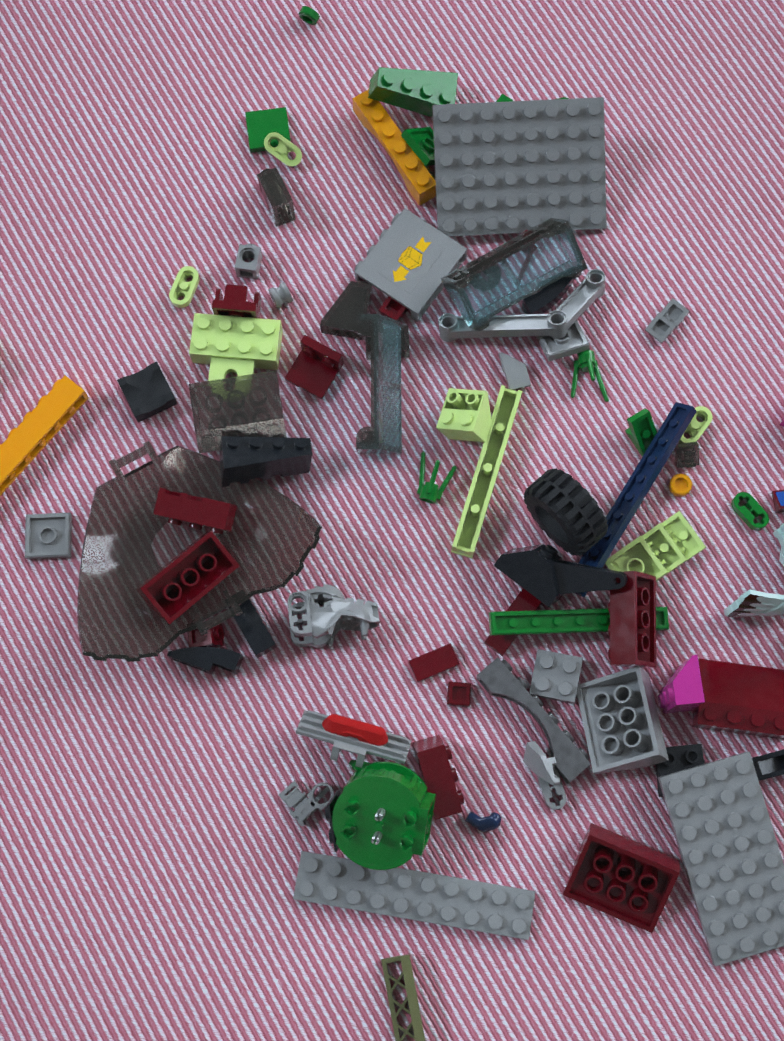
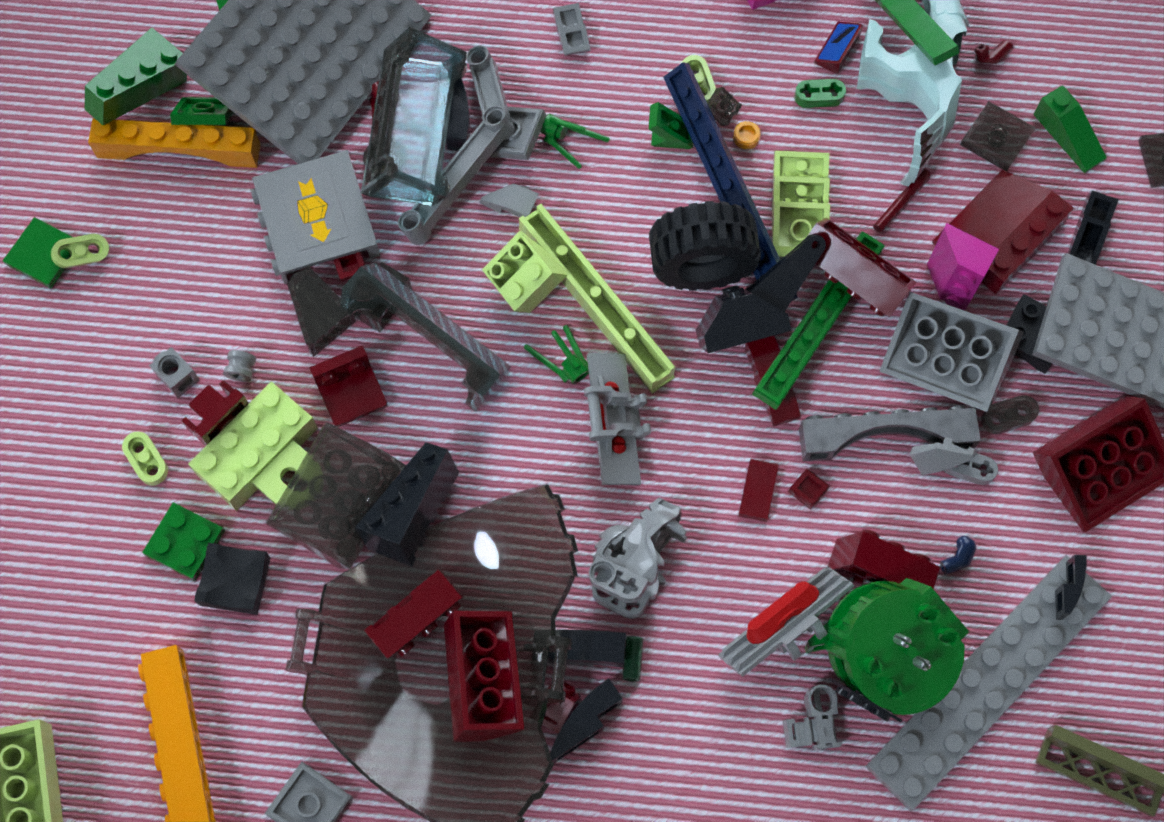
camera: 55 degrees left, 5 degrees down
clear smoke slope [256,168,296,227] -> none
light grey plate [529,649,583,704] -> none
none -> green plate [142,502,225,581]
none -> light grey piece [584,352,651,485]
none -> clear green axle [622,636,644,682]
none -> dark red bar [873,169,931,233]
none -> clear smoke plate [981,395,1039,434]
none -> black slope [1055,555,1087,620]

